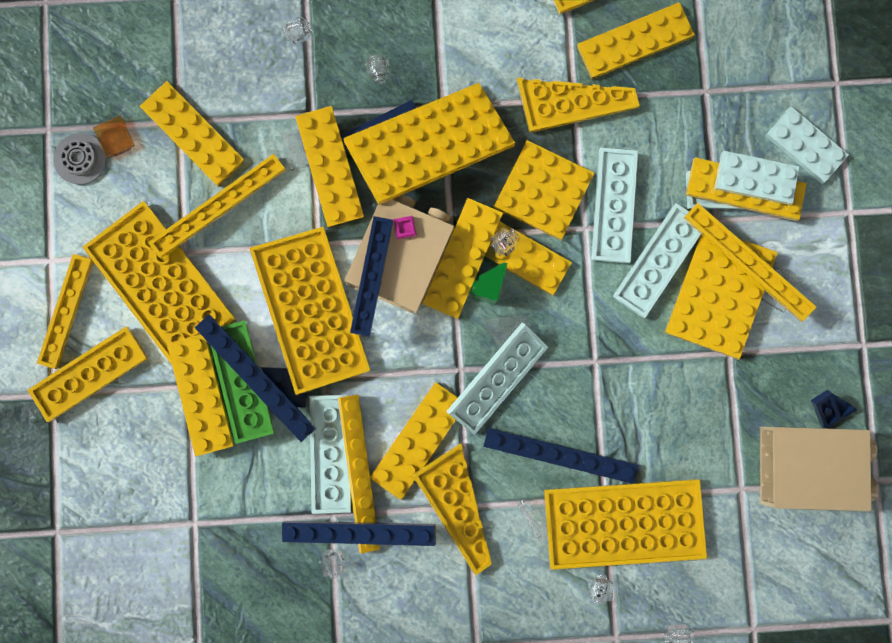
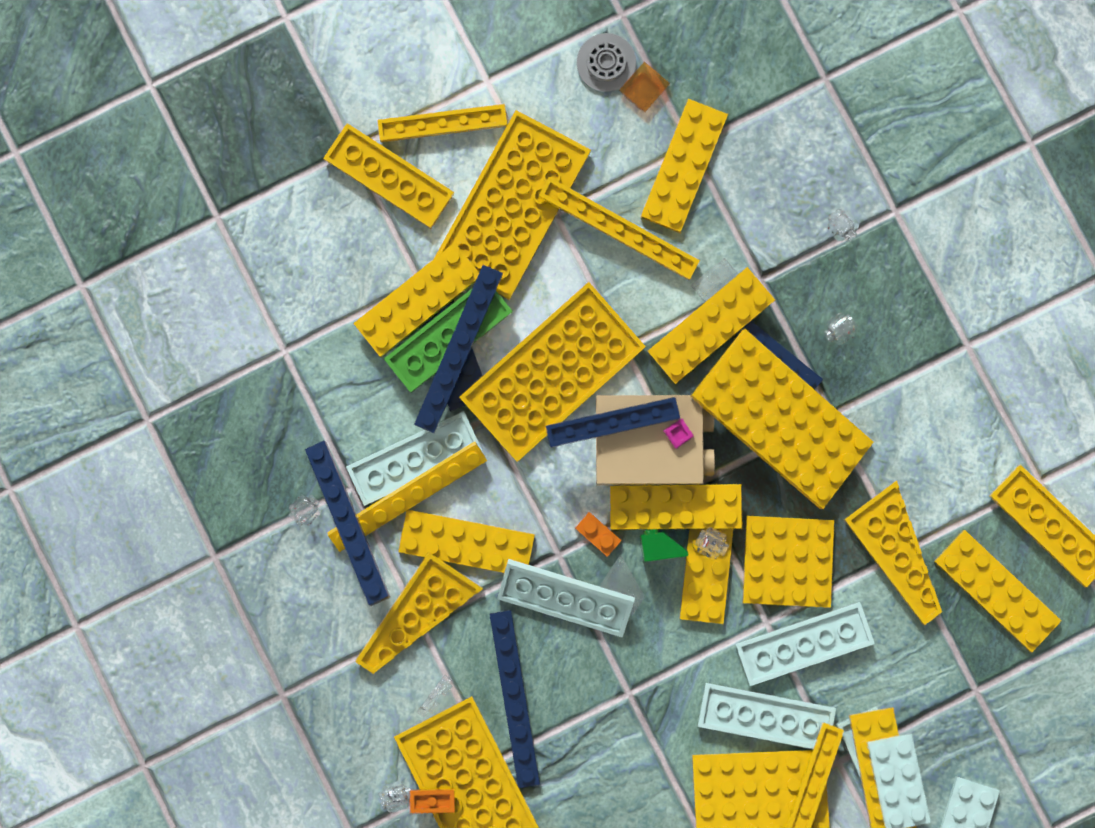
camera: 75 degrees right, 0 degrees up
none -> orange plate [410,789,455,813]
none -> orange plate [575,512,622,557]

